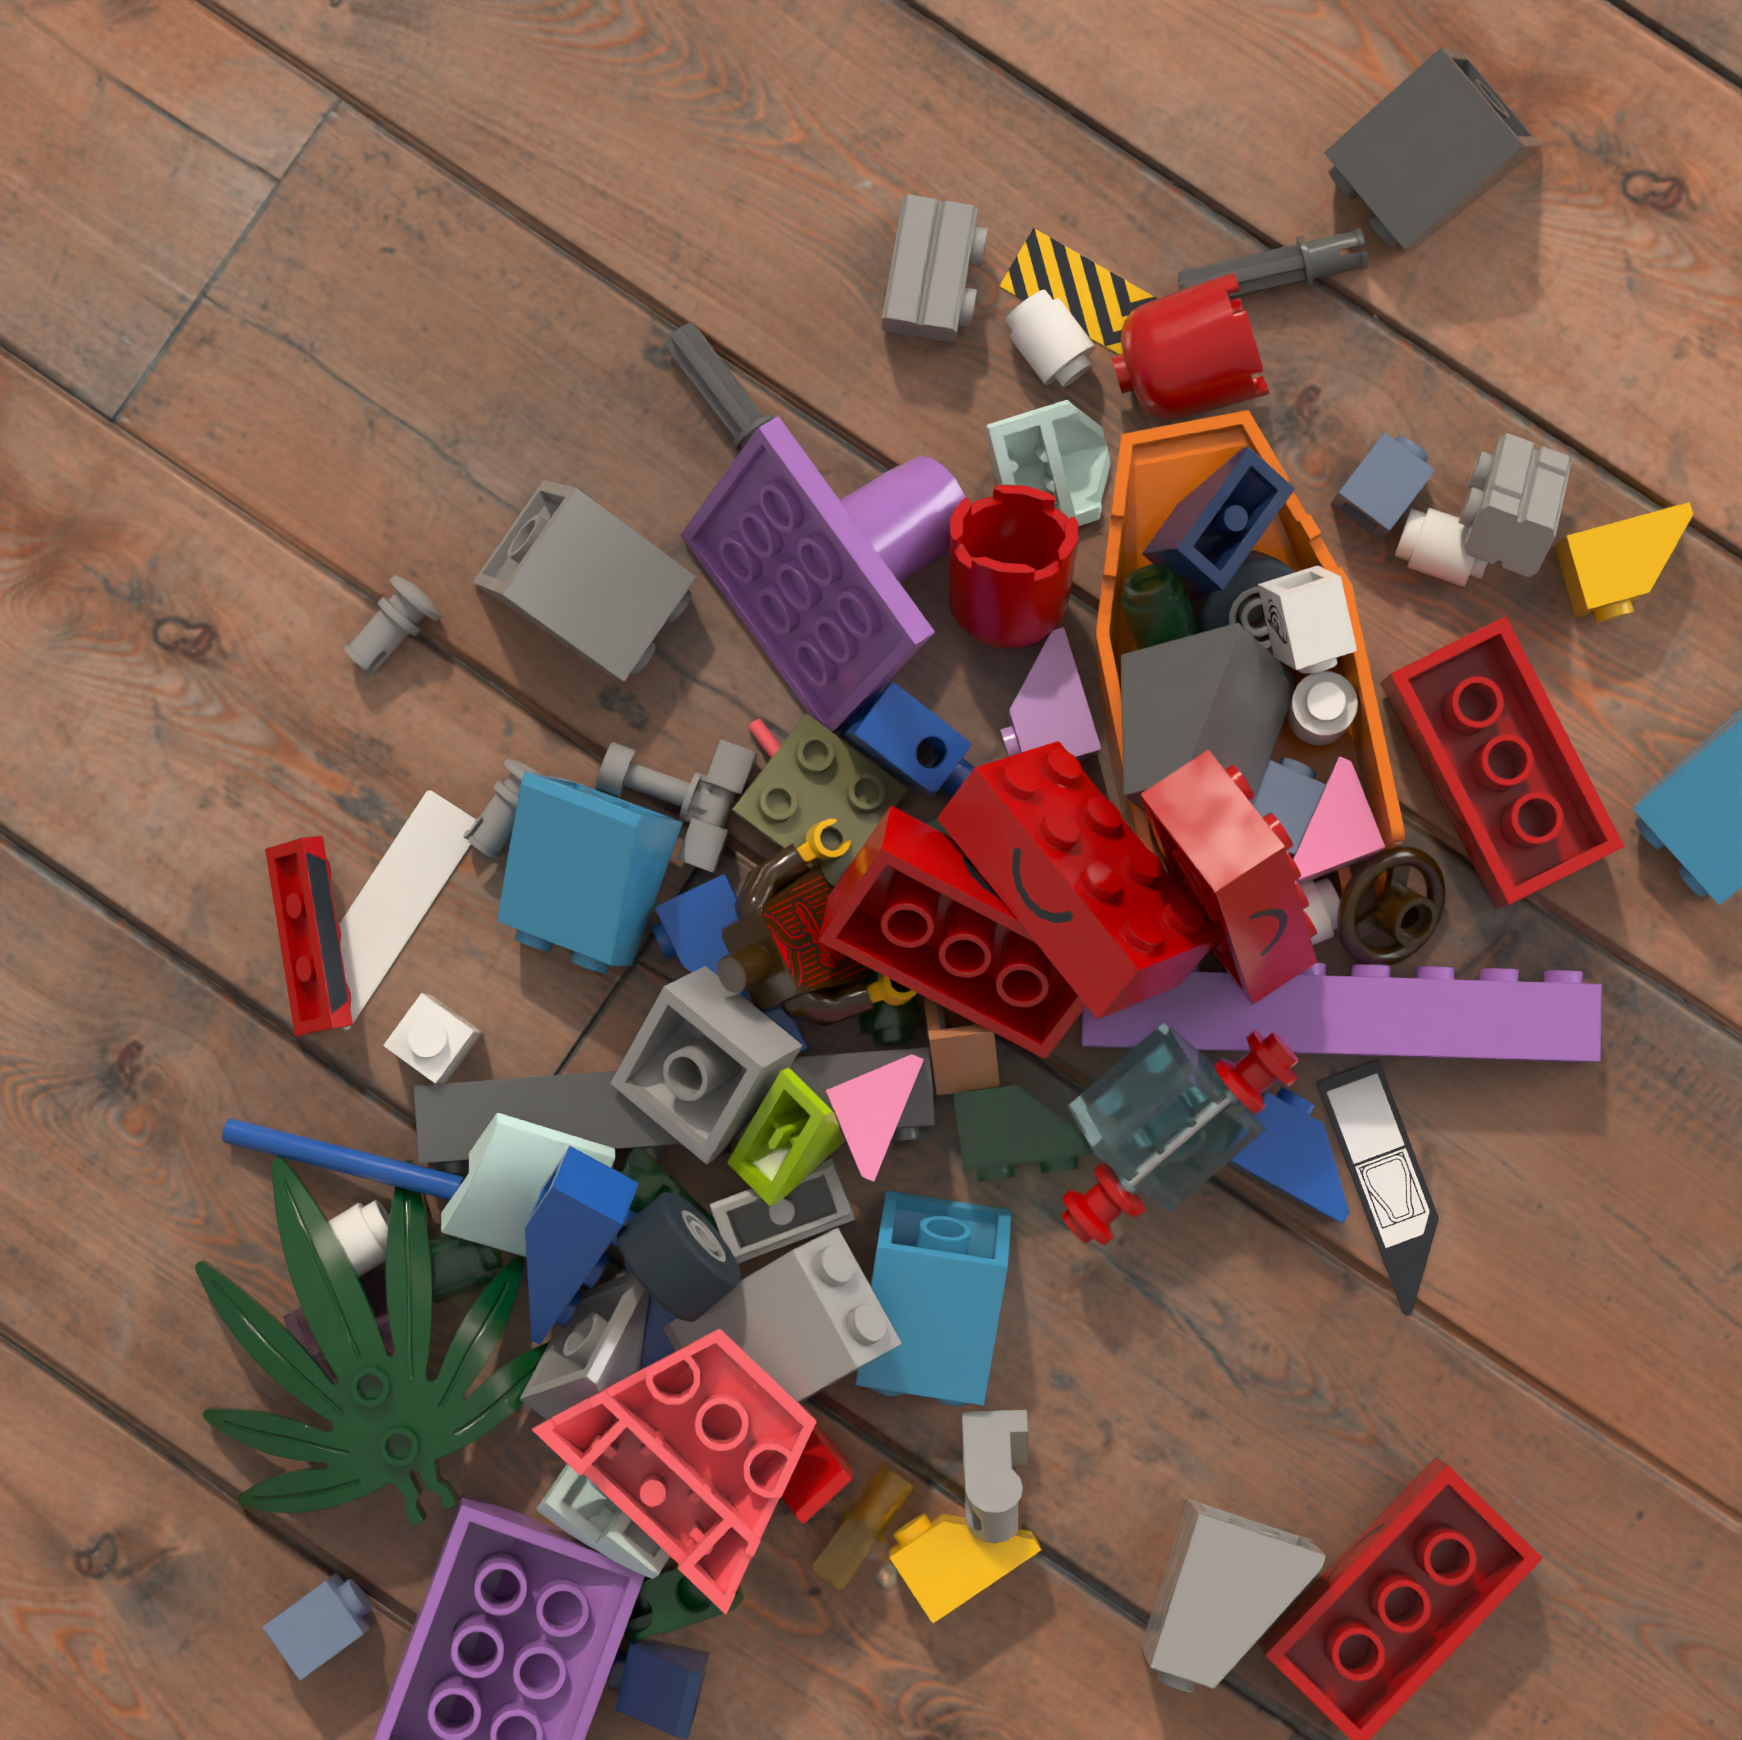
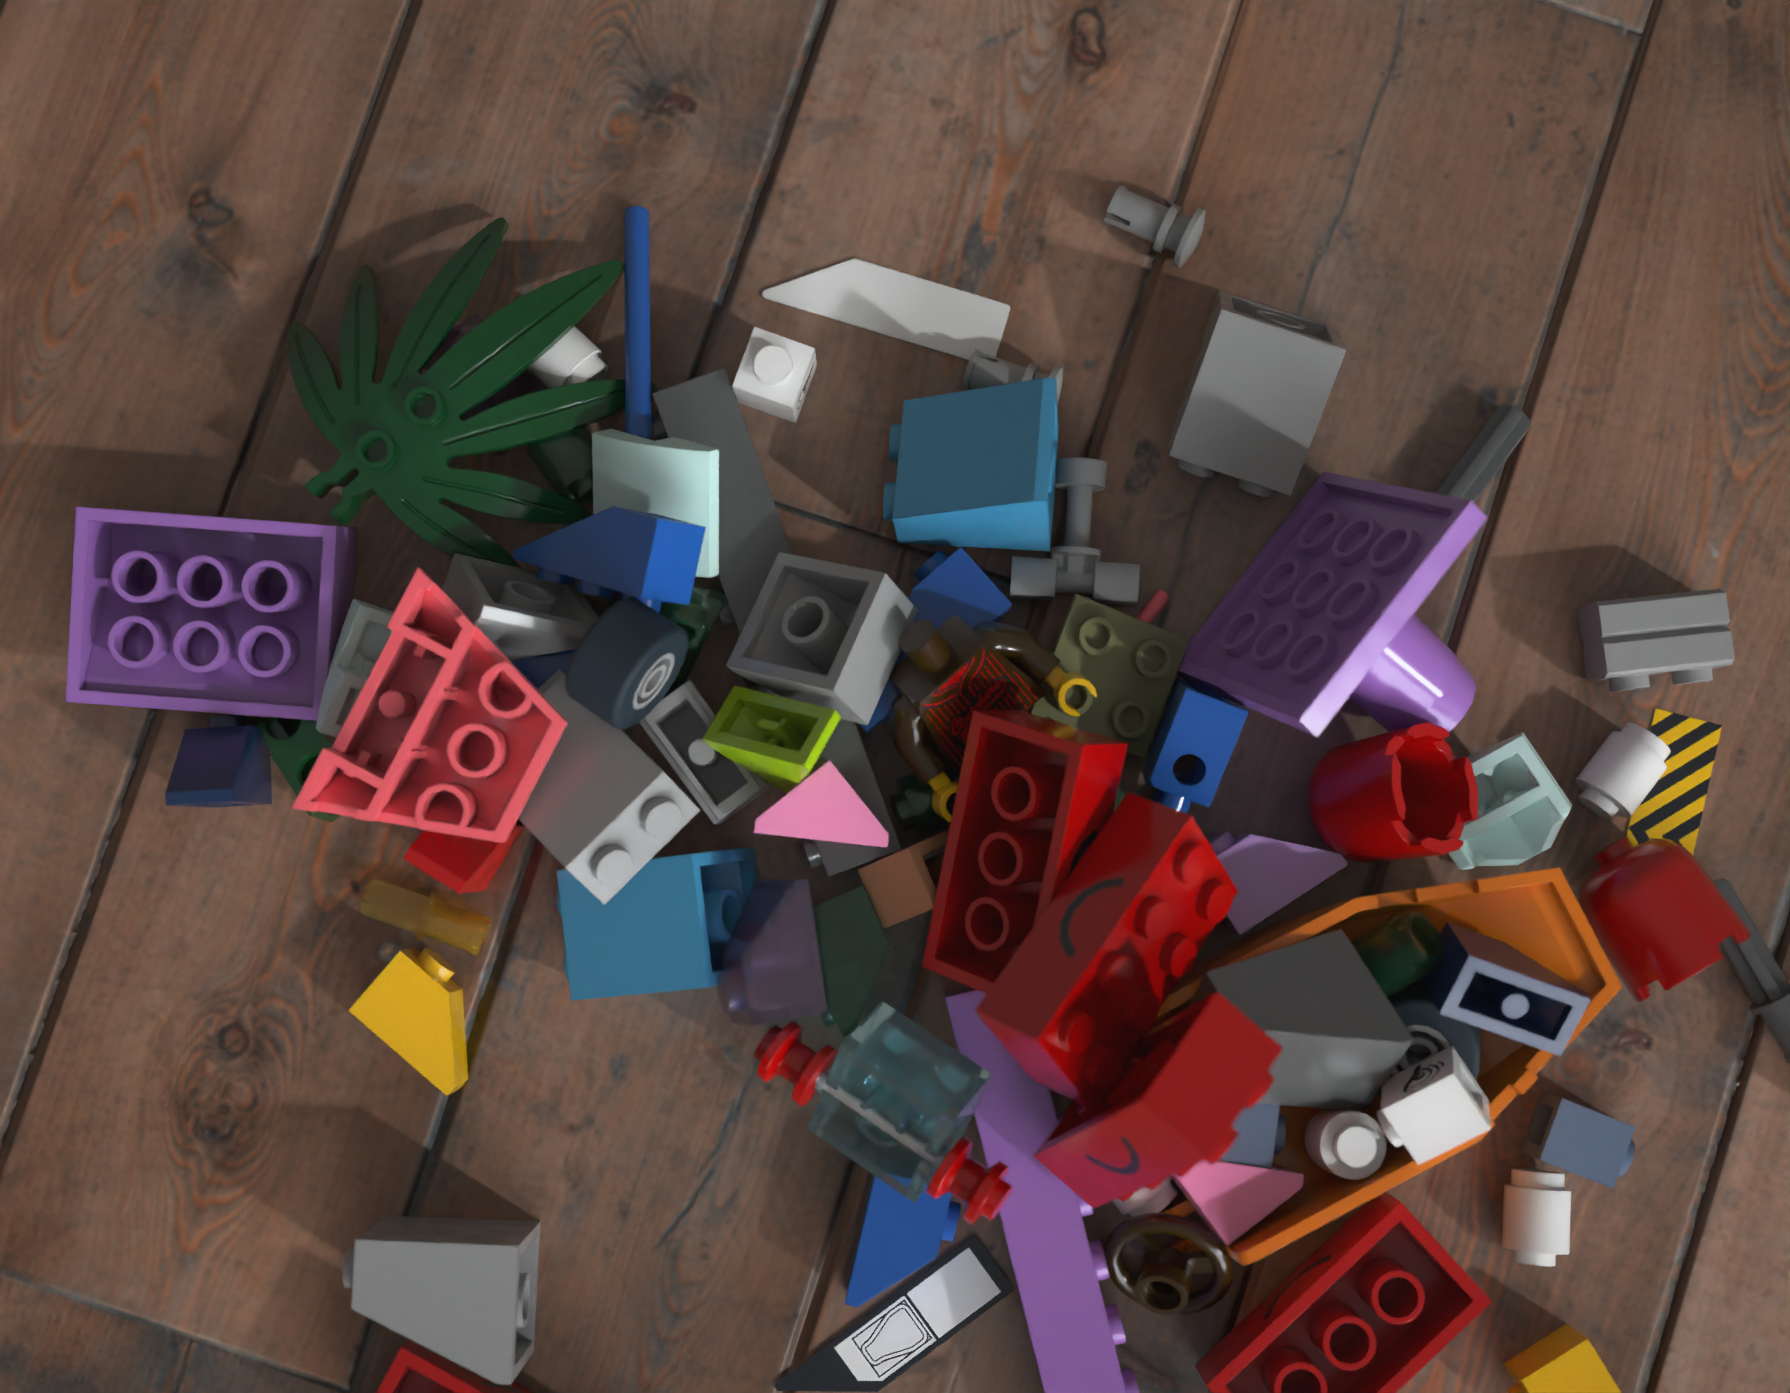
camera: 65 degrees right, 0 degrees up
sand blue brick [262,1572,374,1680] -> none
red plate [265,836,353,1037] -> none
light grey leg [962,1410,1028,1543] -> none
light grey brick [1458,433,1572,578] -> none
none -> clear purple slope [717,878,827,1027]

